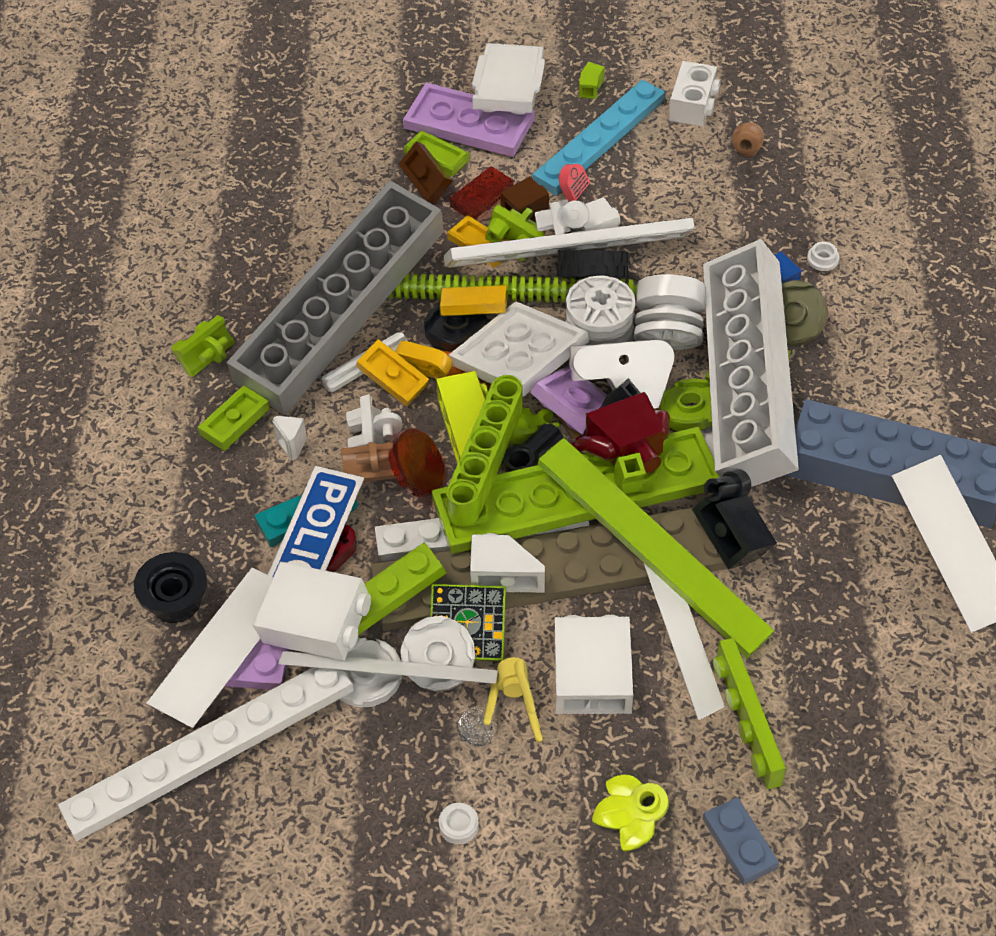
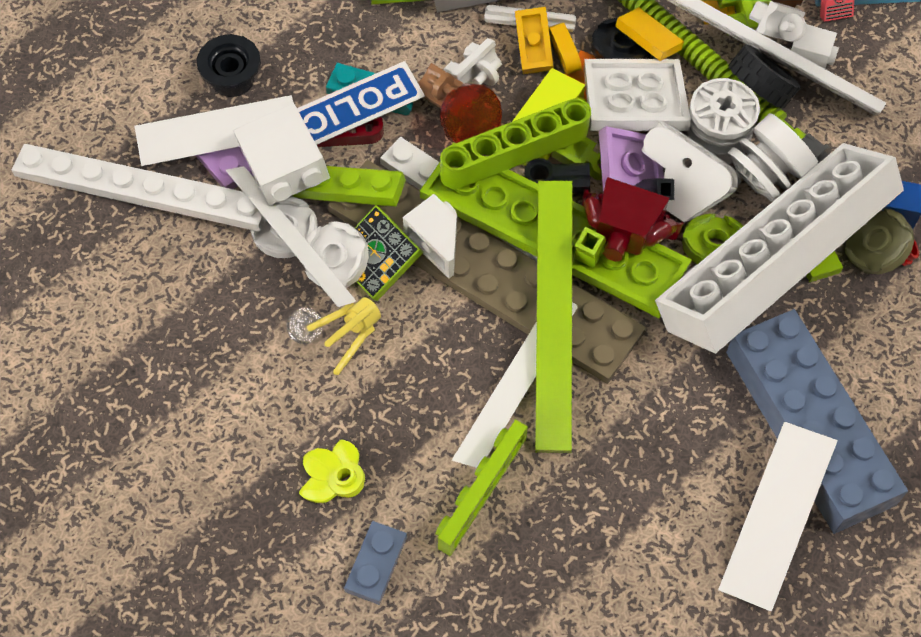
camera: 45 degrees right, 10 degrees up
white slope [272,416,307,461] -> none
white tile [439,803,479,844] -> none
white brick [554,615,633,714] -> none
black hinge [692,469,777,570] -> none

